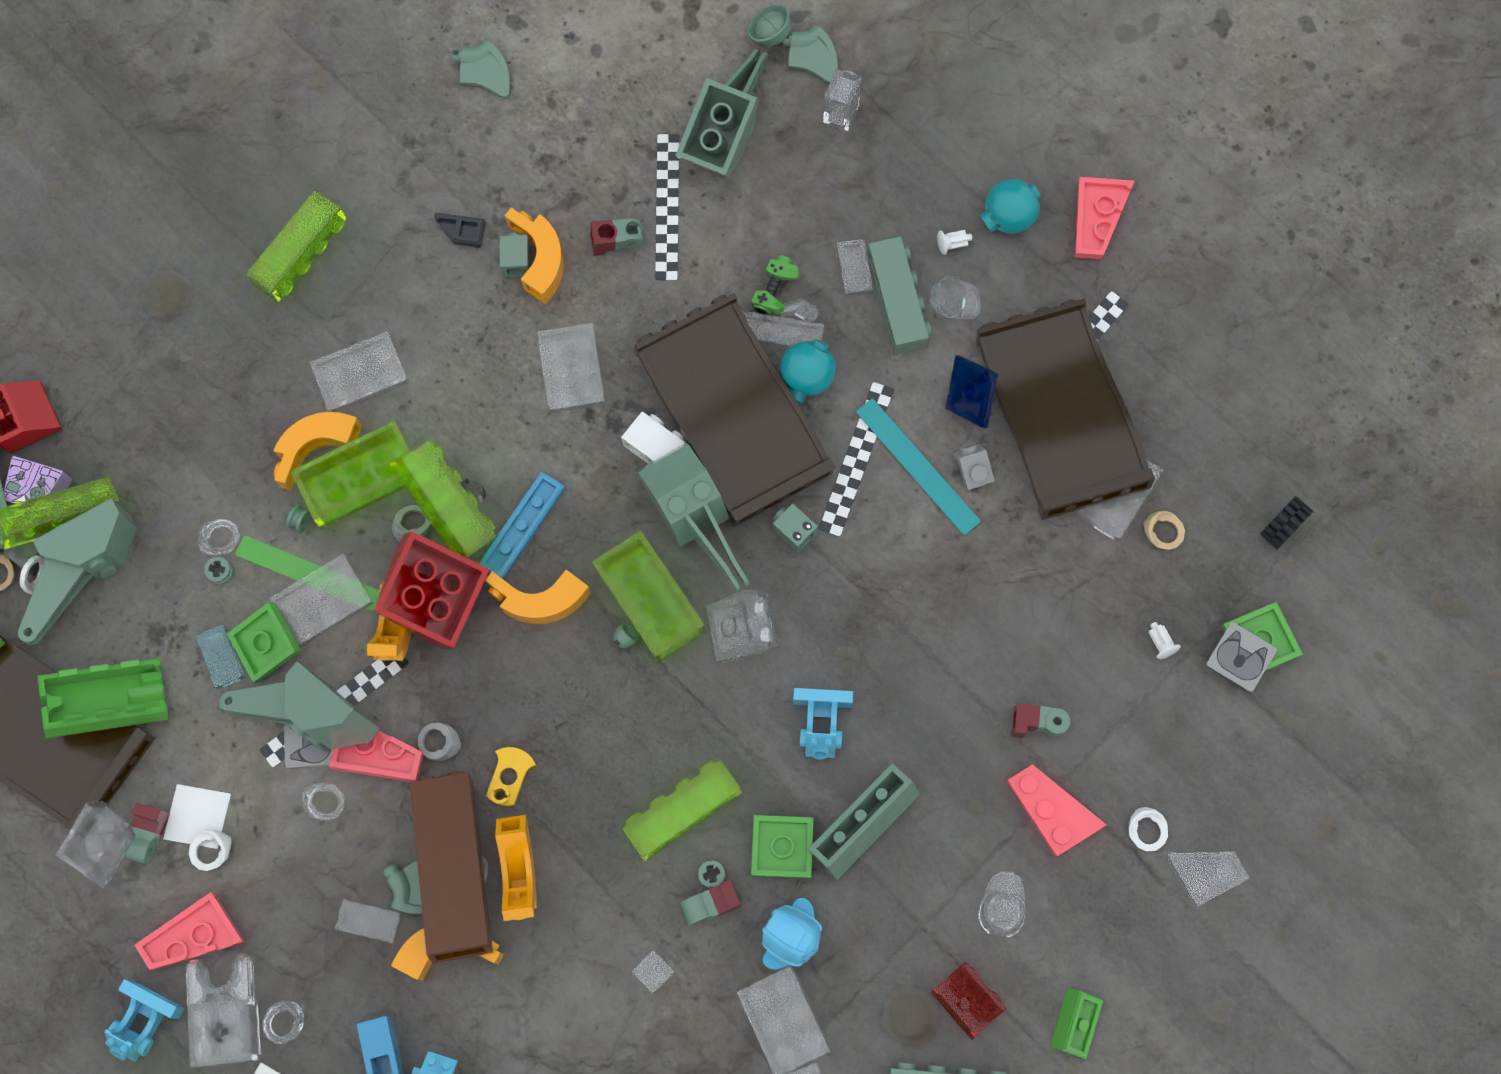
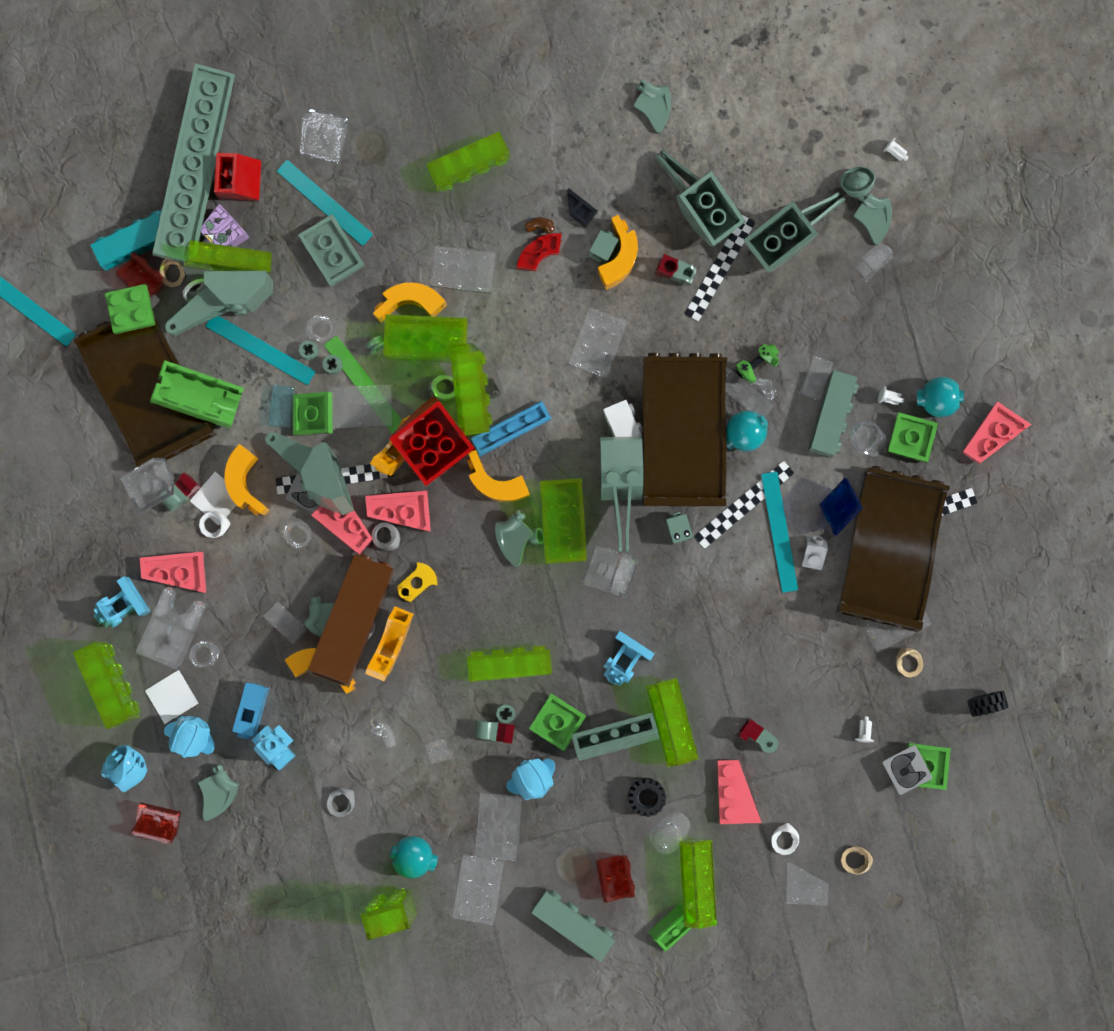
camera: 25 degrees right, 10 degrees up
none -> teal sticker [206,316,316,385]
none -> light orange arch [225,444,270,516]
none -> teal sticker [277,160,373,246]
none -> sand green plate [298,214,365,287]
none -> clear slope [300,107,349,164]
none -> sand green bush [323,355,343,374]
none -> coral wing [365,491,431,532]
none -> clear arm [370,722,397,748]
none -> sand green arm [495,510,534,567]
none -> red tile [516,233,562,272]
none -> reddish brown arm [524,217,555,234]
none -> black tyre [628,778,666,817]
none -> clear neon green brick [646,678,699,767]
none -> sand green slope [655,150,746,246]
none -> clear neon green brick [679,838,717,929]
none -> tan piece [841,846,873,875]
none -> bright green plate [887,412,938,463]

